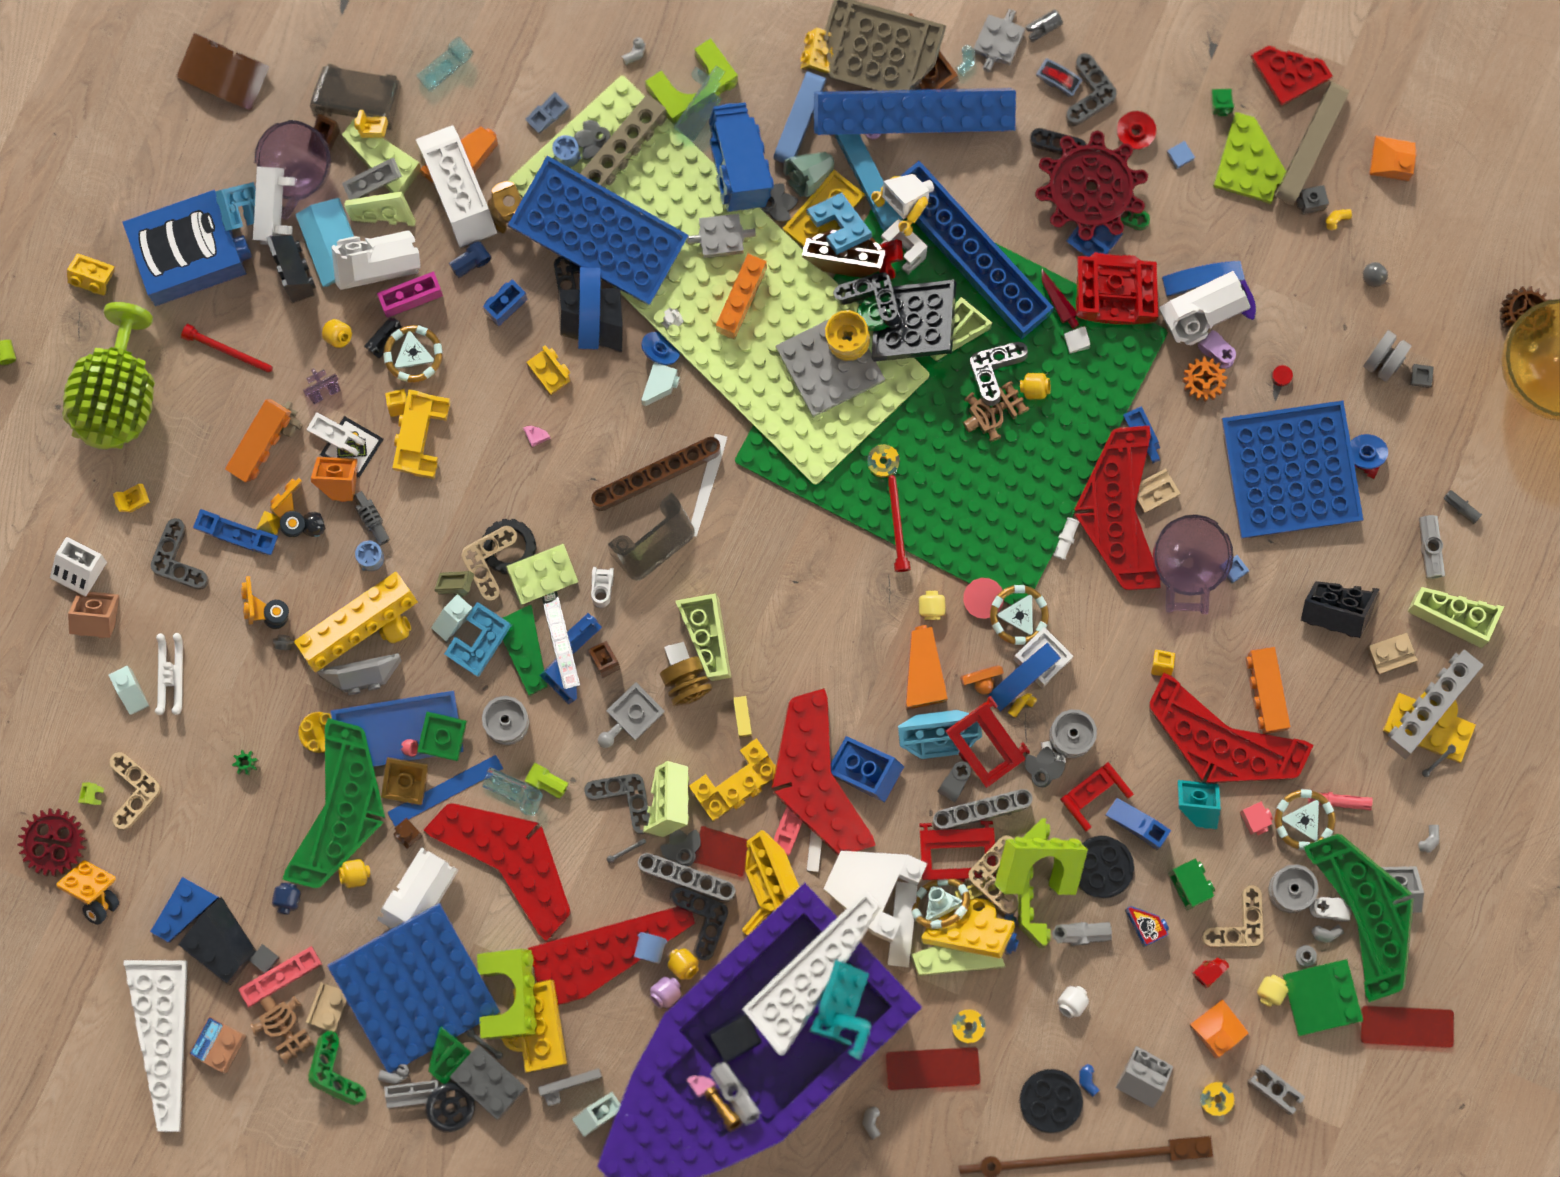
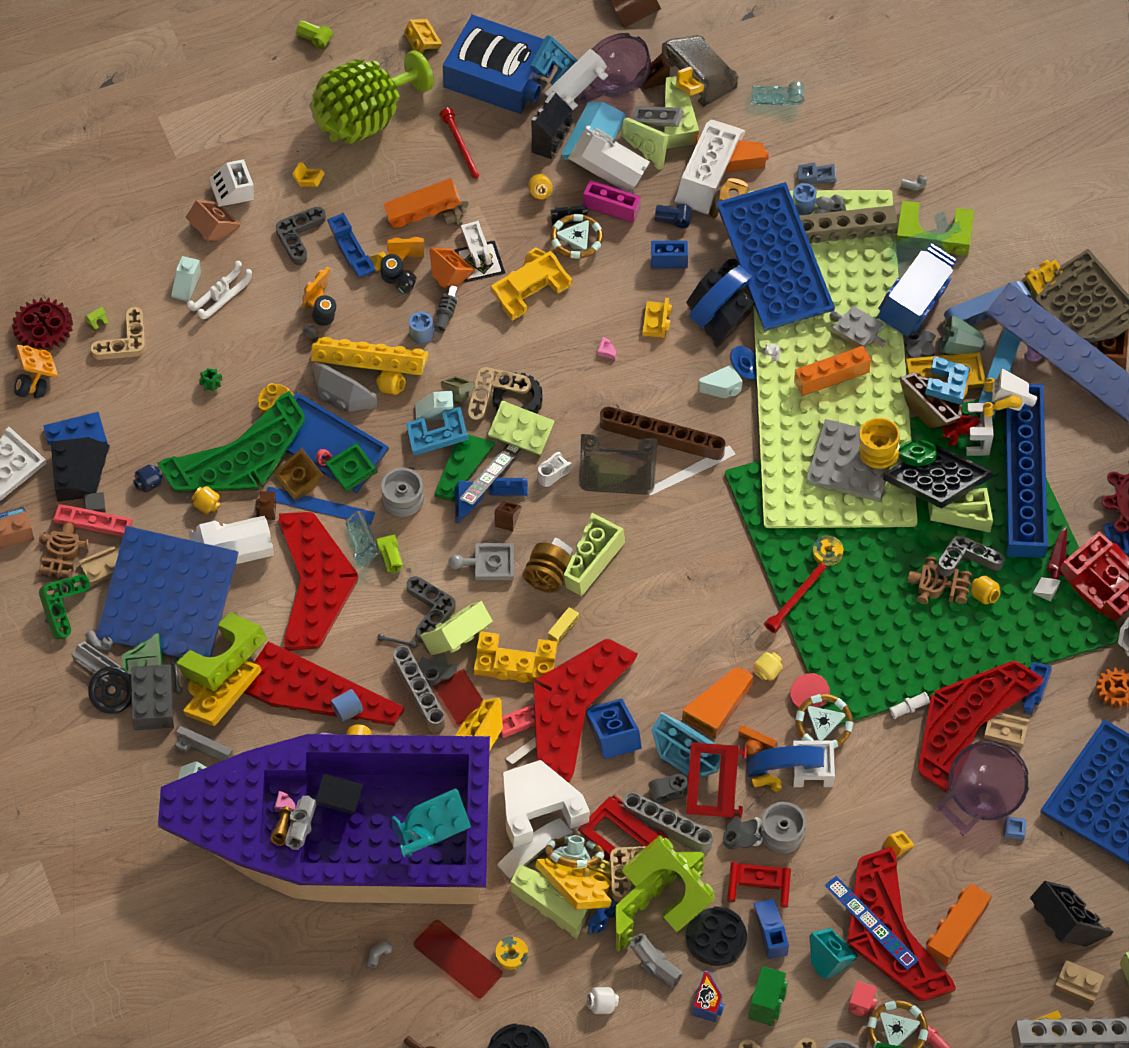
camera: 45 degrees right, 20 degrees down
hips [303,368,340,404] -> none
black beam [670,887,728,961] -> none
white wing [743,891,882,1056] -> none
black beam [834,272,900,326] -> none
none -> blue sticker [825,876,919,970]

